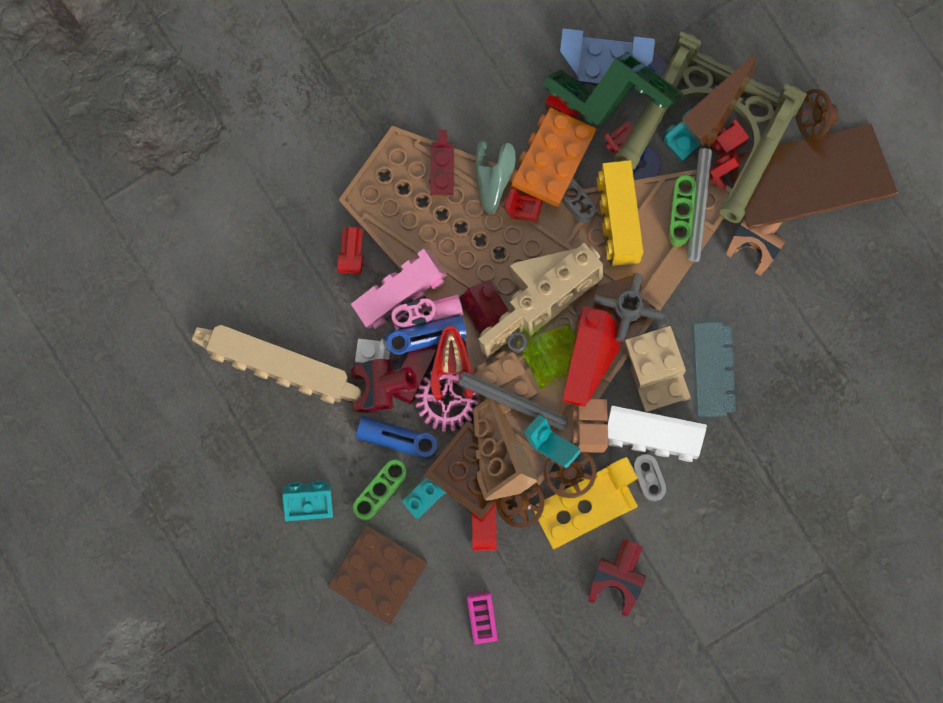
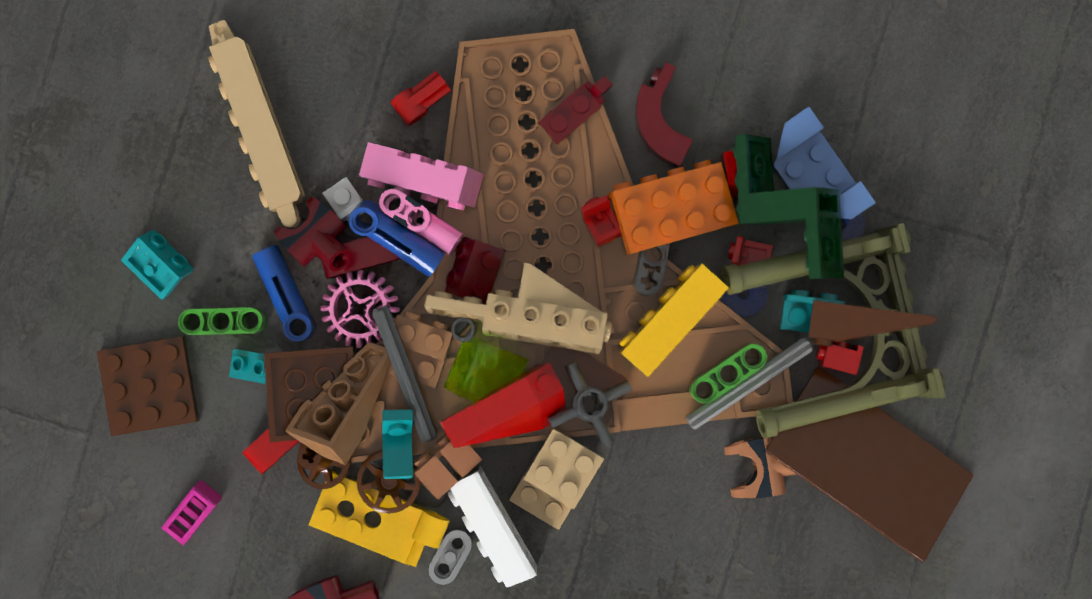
camera: 50 degrees right, 10 degrees up
red animal [430,326,474,401] -> none
sand green animal [475,140,516,214] -> none
clear light blue windscreen [694,323,736,417] -> none
red bracket [709,152,740,191] -> none
reddish brown wheel [796,89,838,140] -> none
none -> dark red arch [635,62,693,168]

